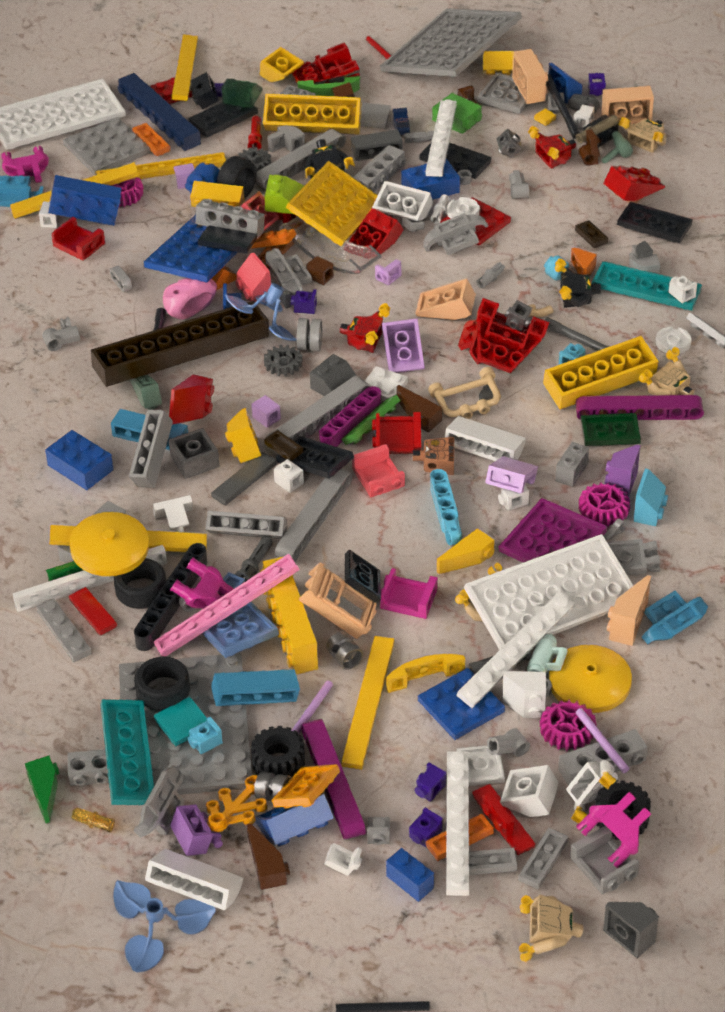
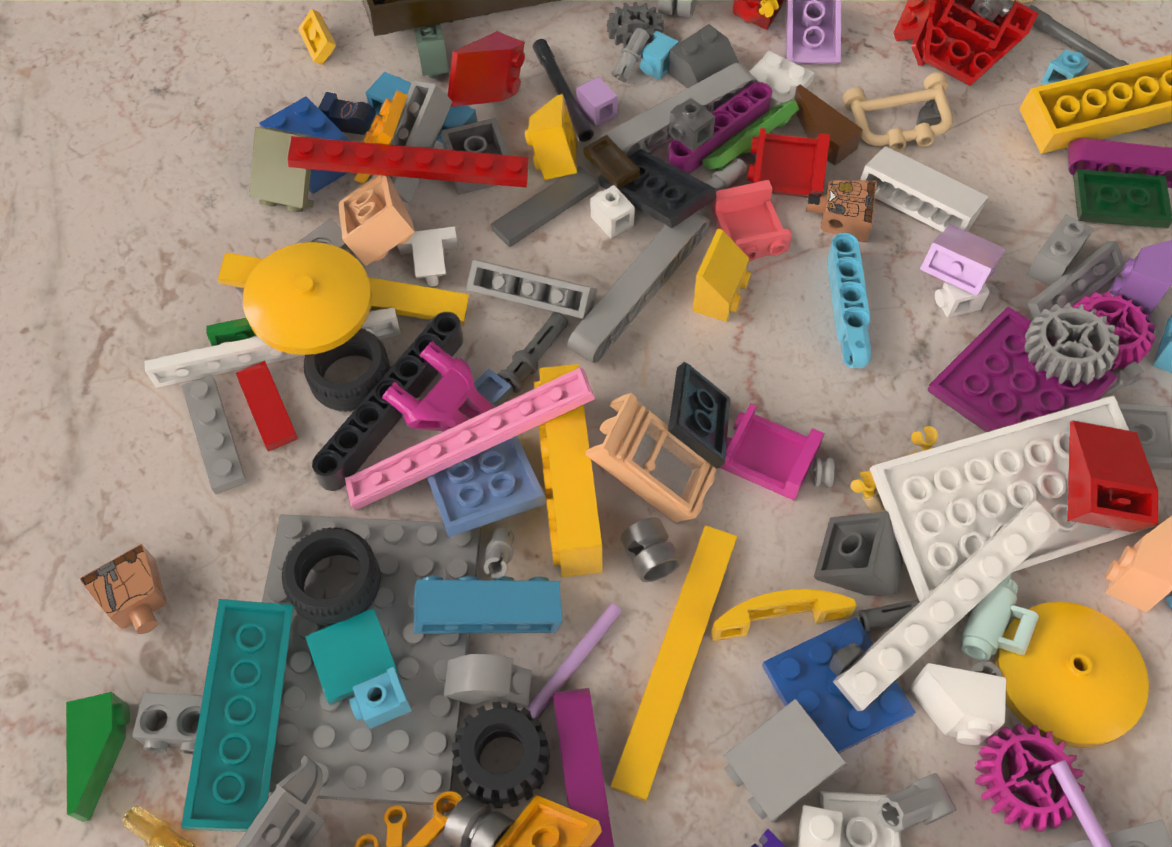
camera: 10 degrees right, 15 degrees up
yellow slope [437,528,494,574] -> none
none -> nougat torso [80,544,167,634]
none -> panel [249,127,322,212]
none -> red plate [287,136,529,188]
none -> yellow plate [298,9,336,65]
none -> dark blue leg [318,92,376,135]
none -> light nougat slope [338,175,415,266]
none -> light orange plate [354,90,408,185]
none -> light grey brick [444,654,532,708]
none -> light grey pin [484,527,514,578]
none -> black piece [533,39,594,142]
none -> light grey axle [611,28,649,82]
none -> medium azure brick [640,31,679,80]
none -> flat silver brick [669,98,715,151]
none -> yellow slope [693,228,752,322]
none -> light grey pin [706,158,748,206]
none -> light grey panel [723,699,847,822]
none -> light grey bush [813,457,834,488]
none -> dark grey slope [814,511,903,595]
none -> dark grey tile [829,642,864,677]
none -> light grey gear [1024,302,1119,386]
none -> light grey plate [1027,241,1125,319]
none -> red slope [1067,420,1158,532]

